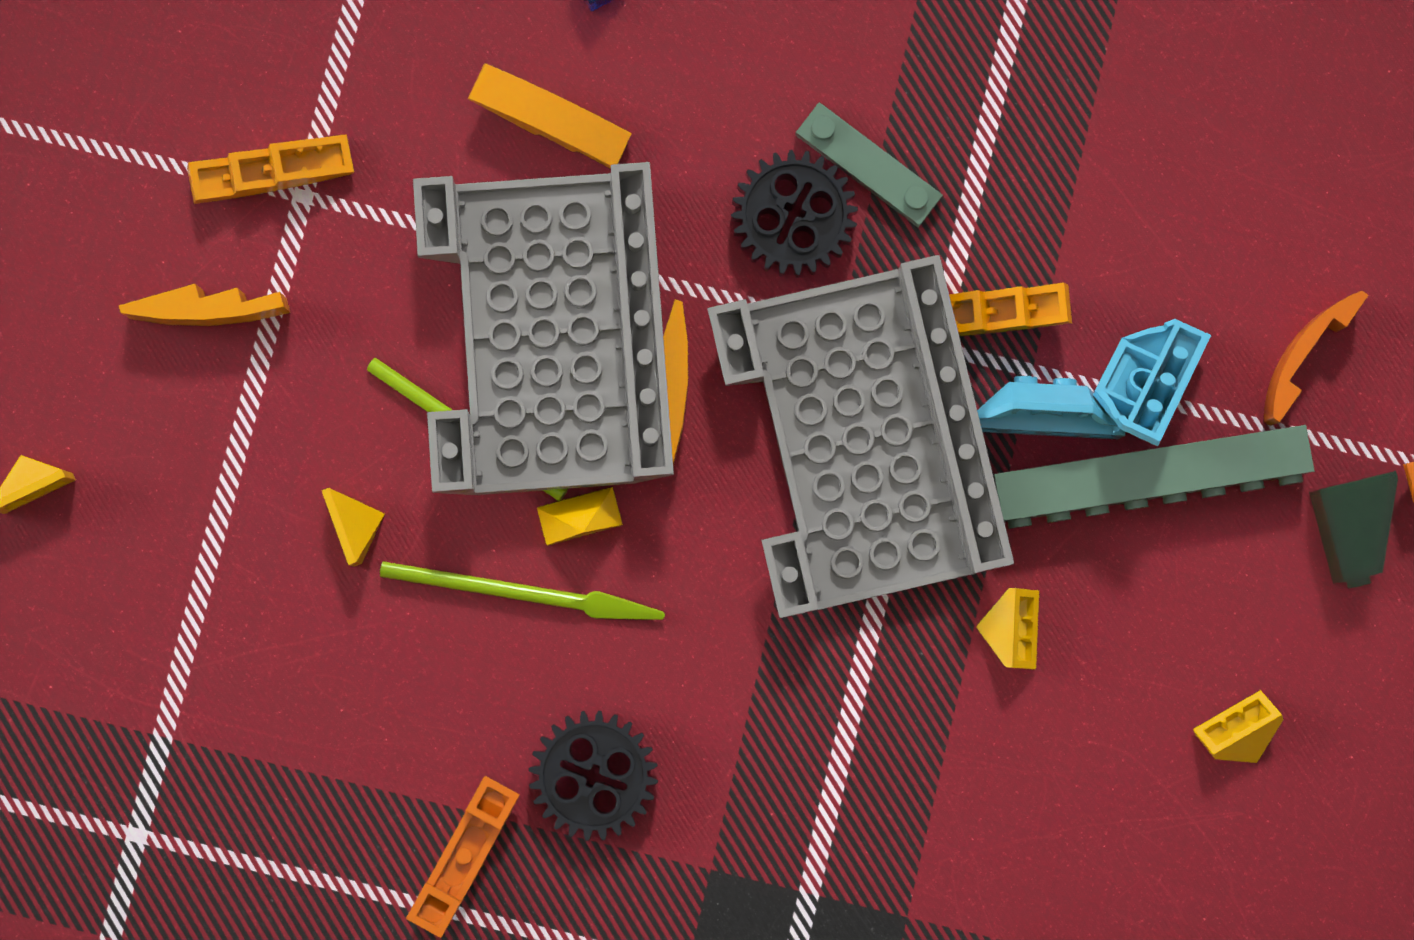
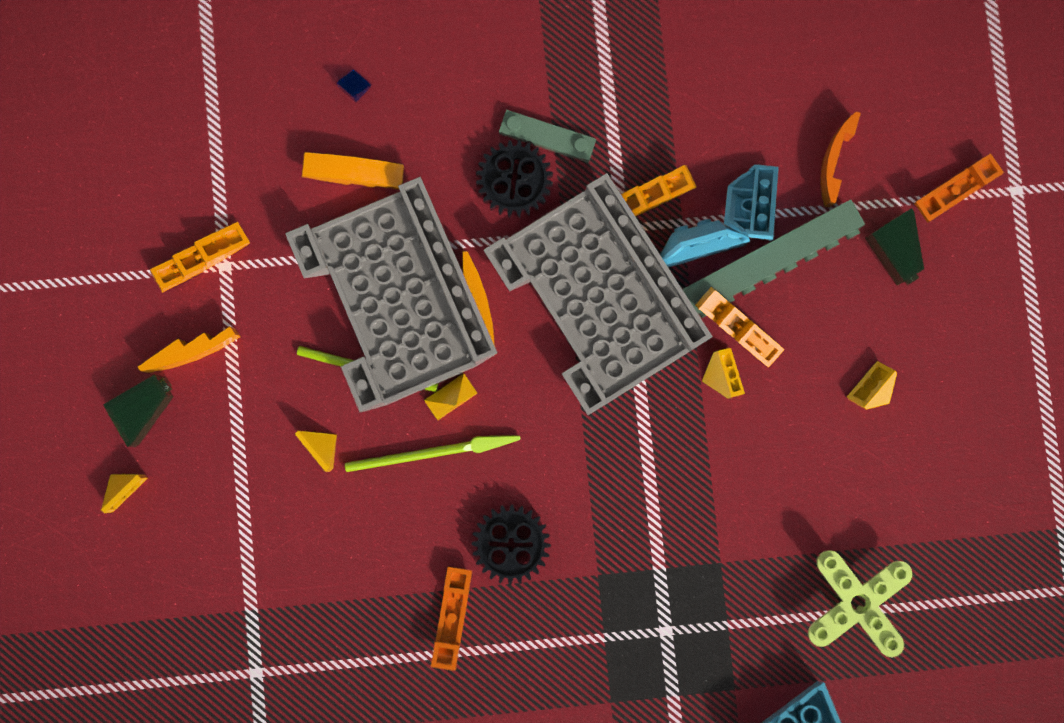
camera: 20 degrees left, 0 degrees up
none -> clear green slope [103,374,173,447]
none -> light orange slope [695,287,785,368]

